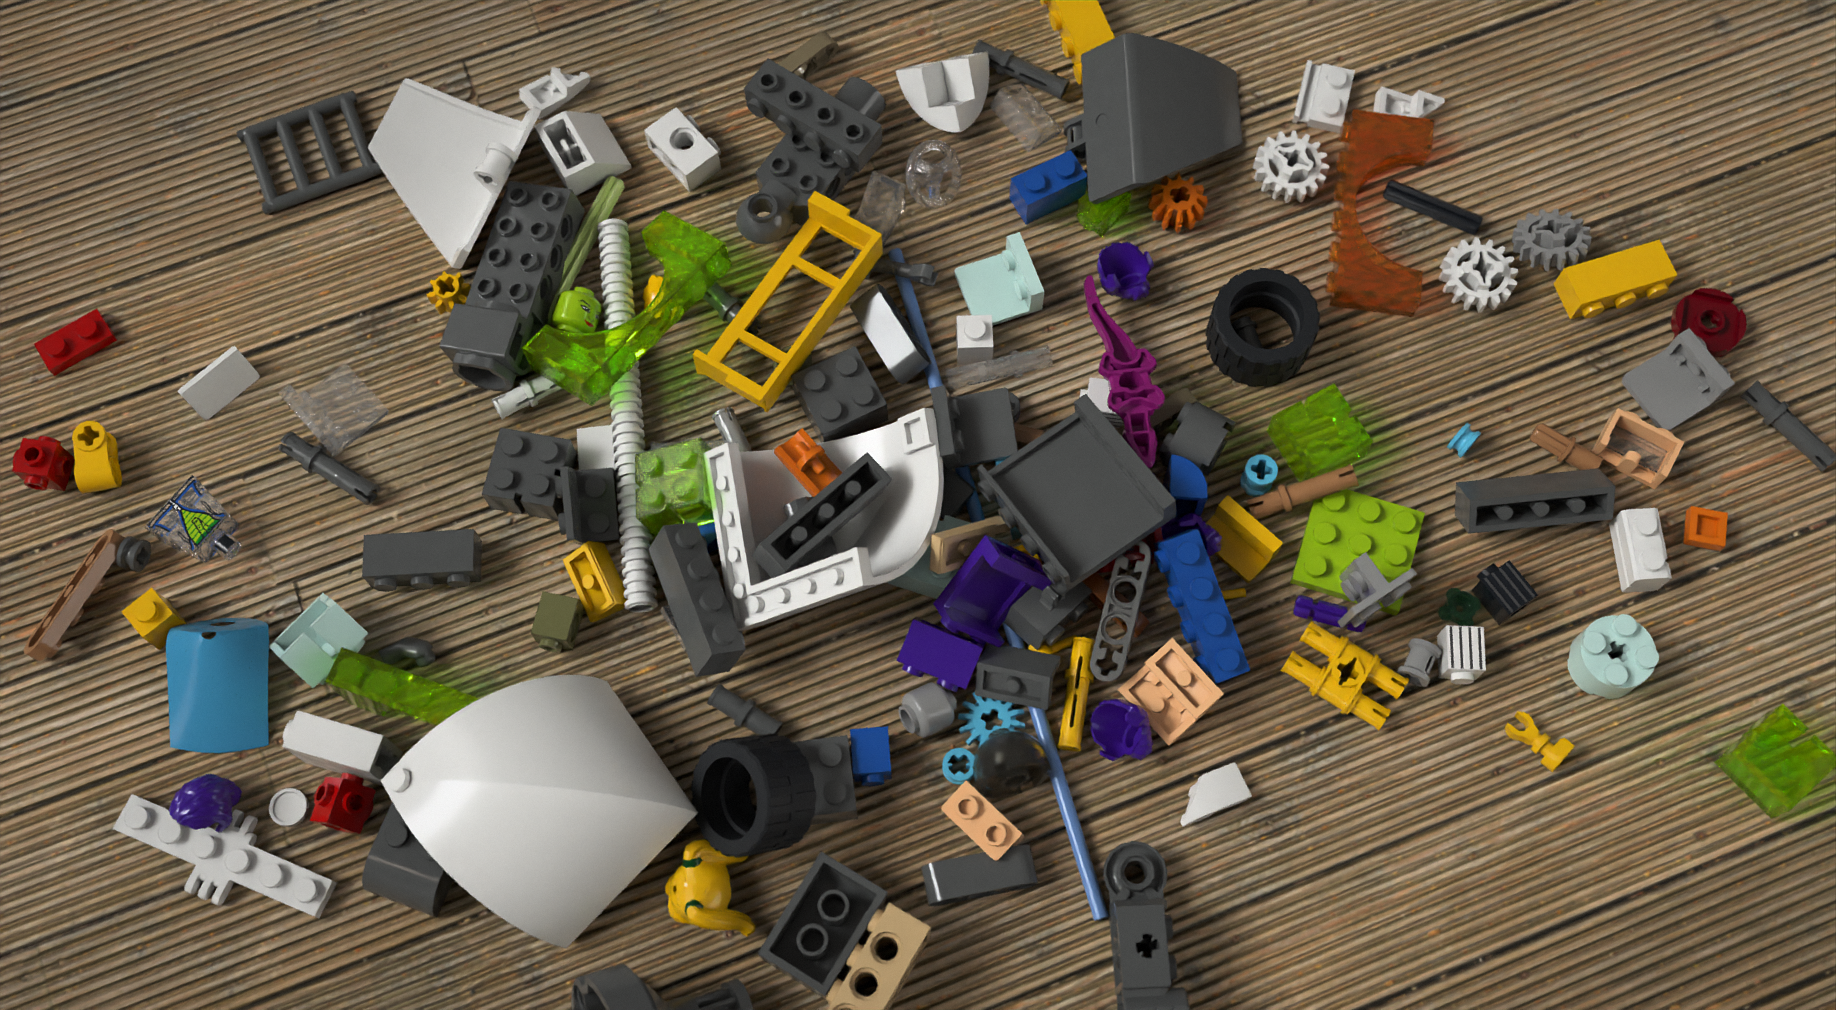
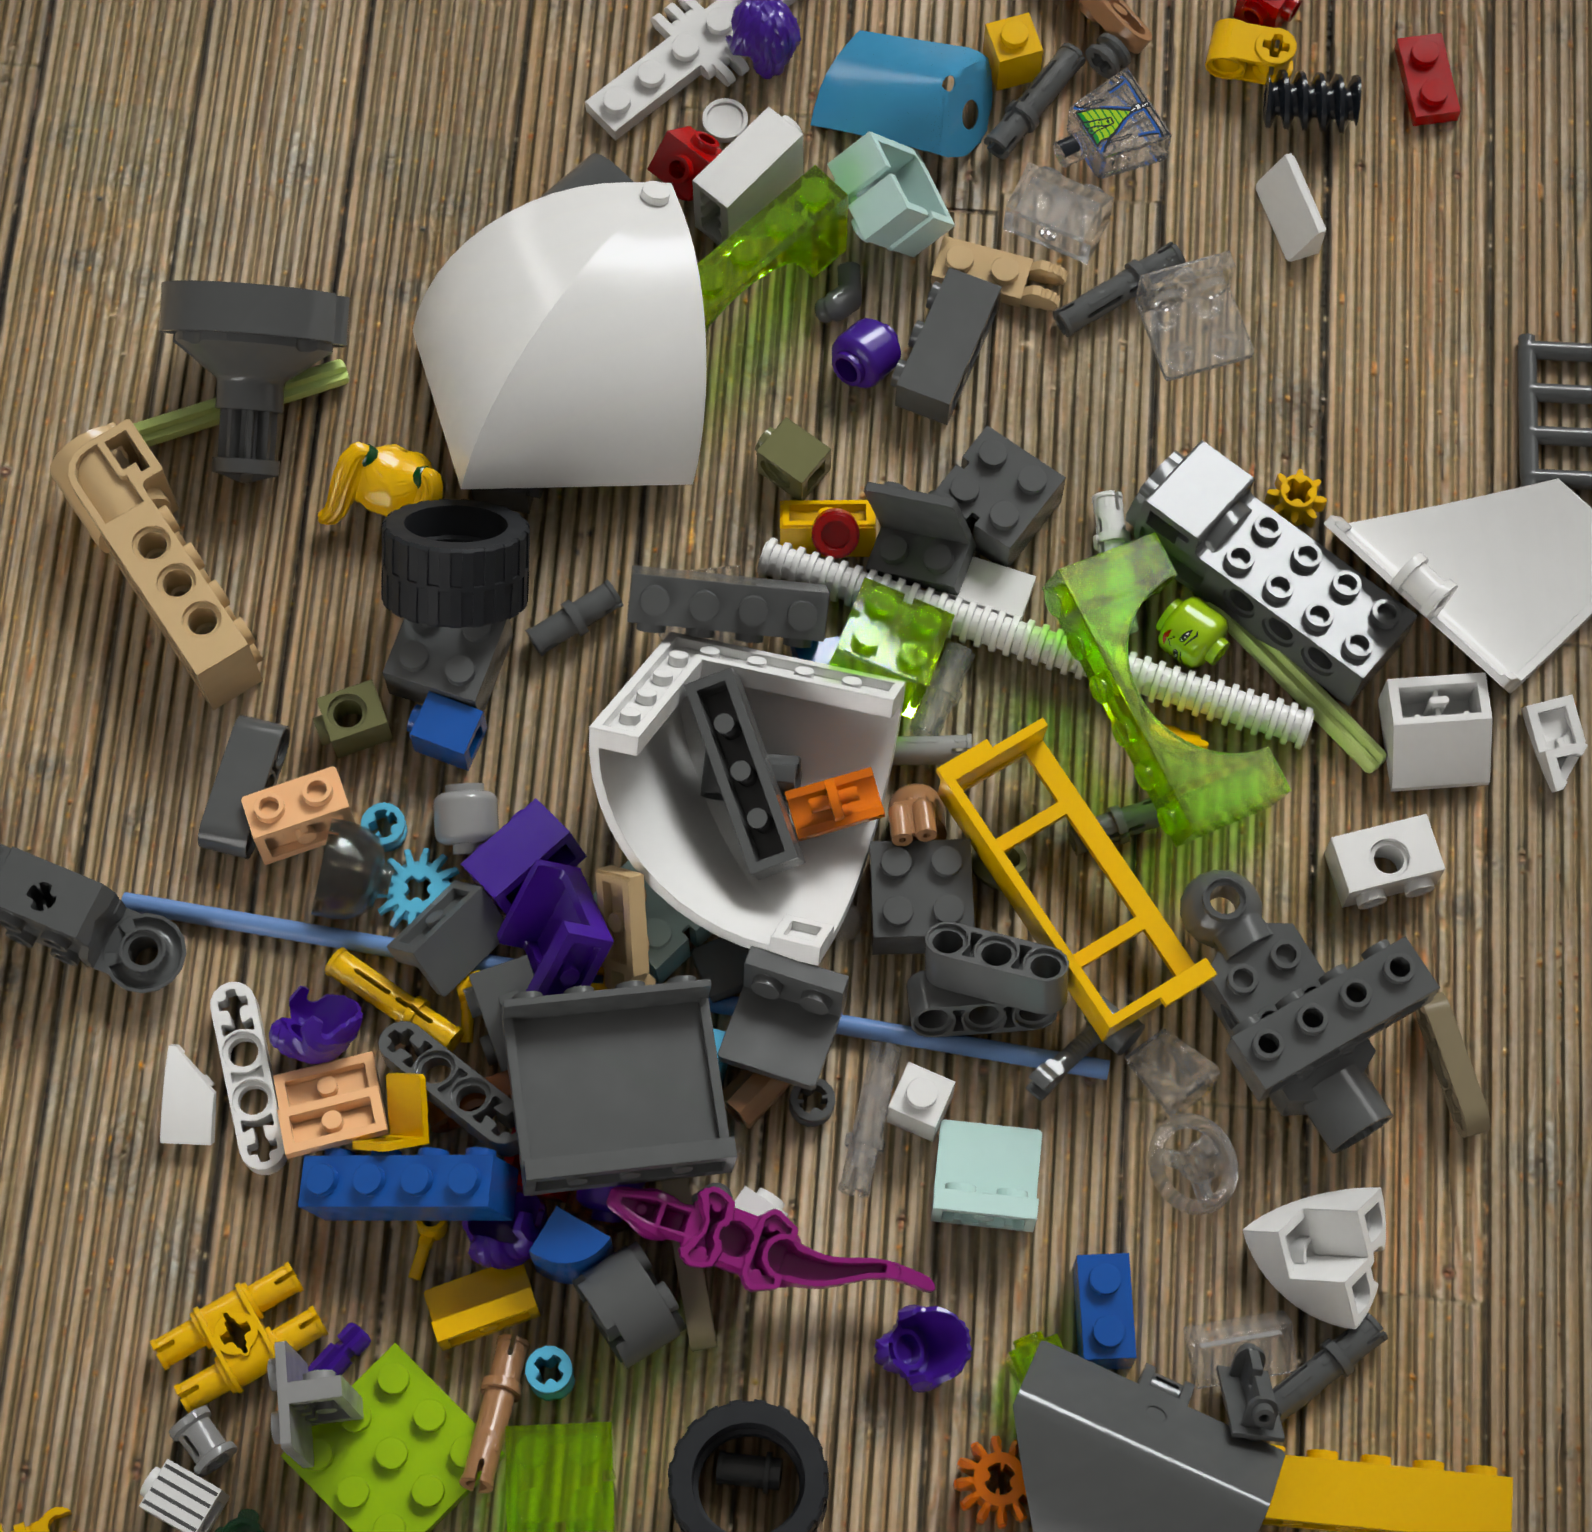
camera: 115 degrees right, 0 degrees up
dark grey brick [758,851,888,999] -> none
none -> white beam [210,982,287,1175]
none -> olive brick [313,679,393,758]
none -> yellow bracket [352,1072,430,1152]
none -> red tile [811,508,860,559]
none -> dark purple head [832,318,901,389]
none -> medium nougat piece [888,783,947,846]
none -> dark grey beam [925,921,1069,1015]
none -> tan hinge [931,236,1068,311]
none -> dark grey pin [984,43,1086,159]
none -> clear brick [1003,162,1114,264]
none -> dark grey hinge [1216,1343,1285,1443]
none -> black piece [1263,70,1362,134]

